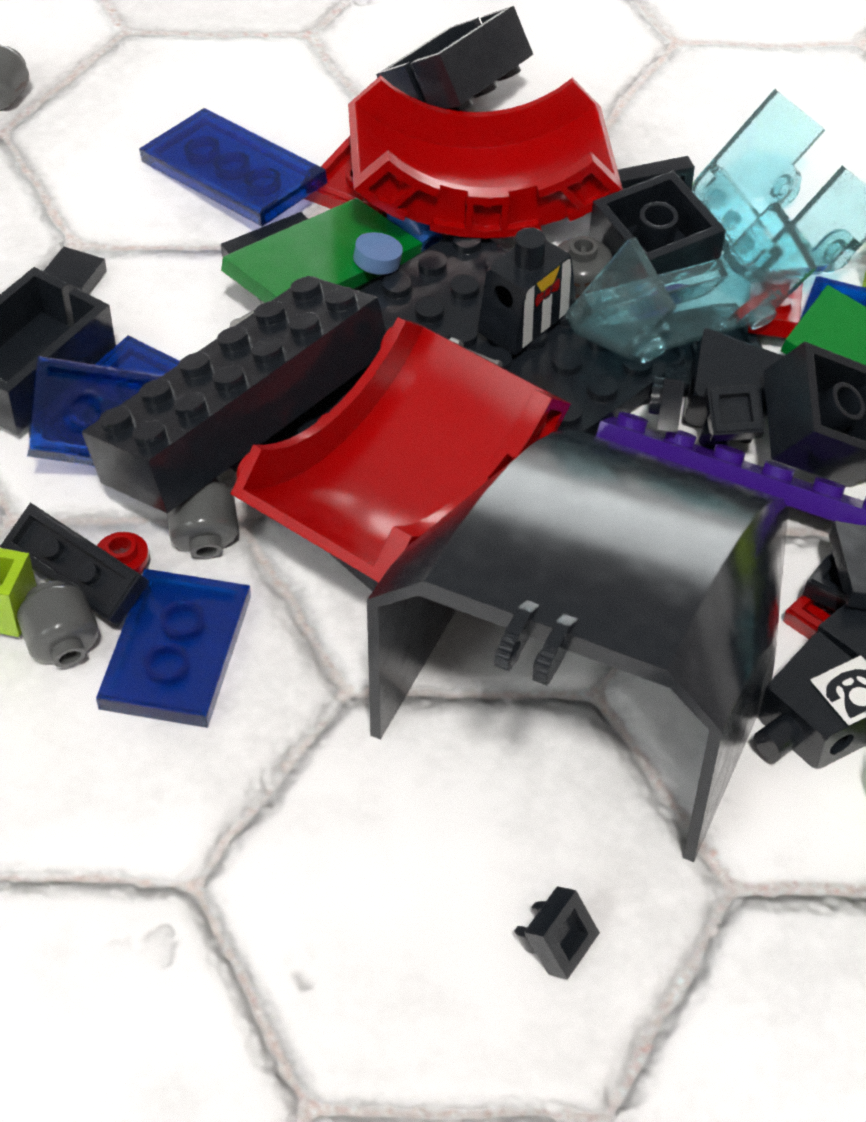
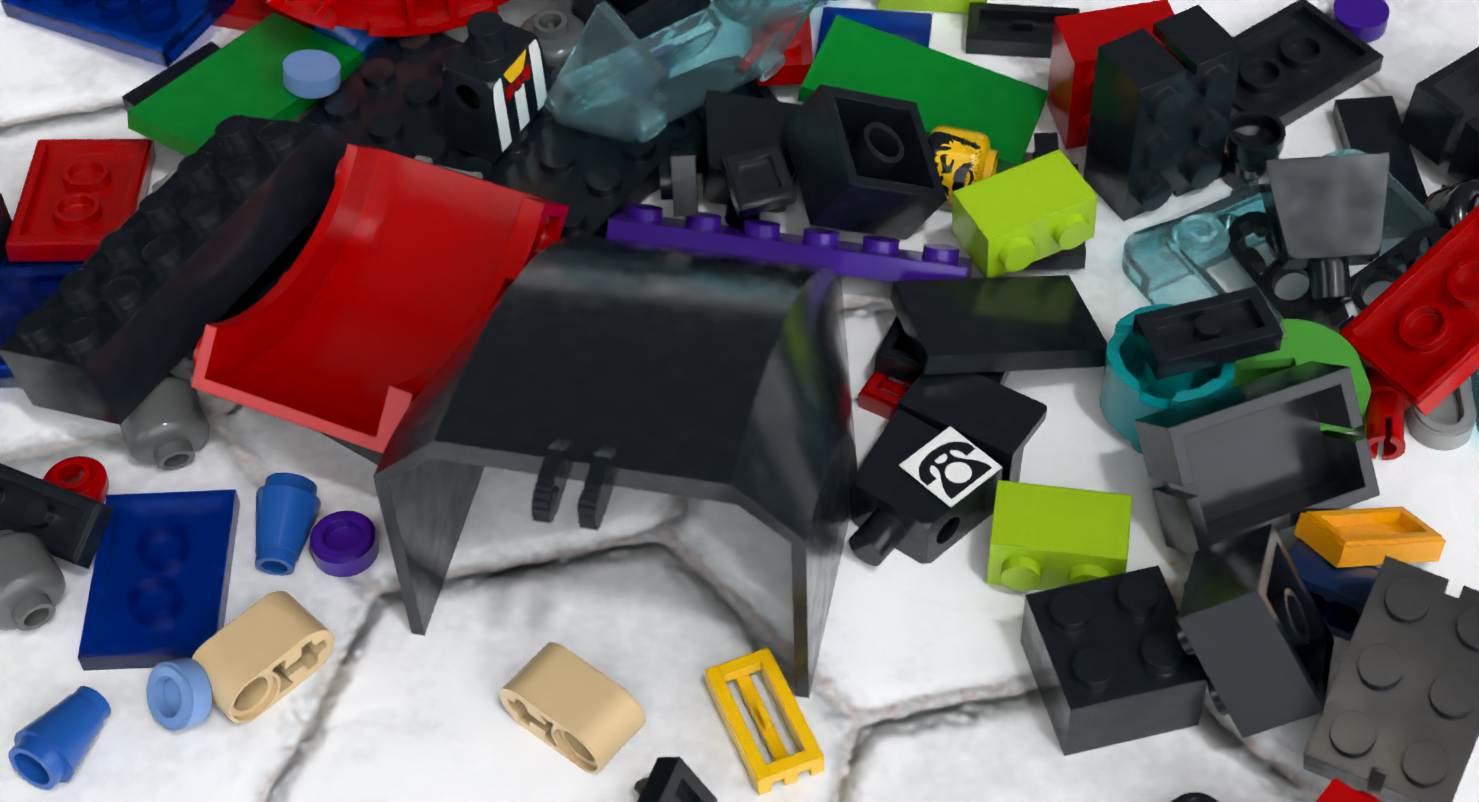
camera: 10 degrees left, 0 degrees up
none -> red tile [5,139,156,262]
none -> blue cone [8,686,111,790]
none -> medium blue tile [147,657,212,731]
none -> tan beam [191,591,334,724]
none -> blue cone [255,473,321,576]
none -> dark purple tile [310,511,379,577]
none -> tan beam [499,642,646,774]
none -> yellow tile [705,647,824,795]

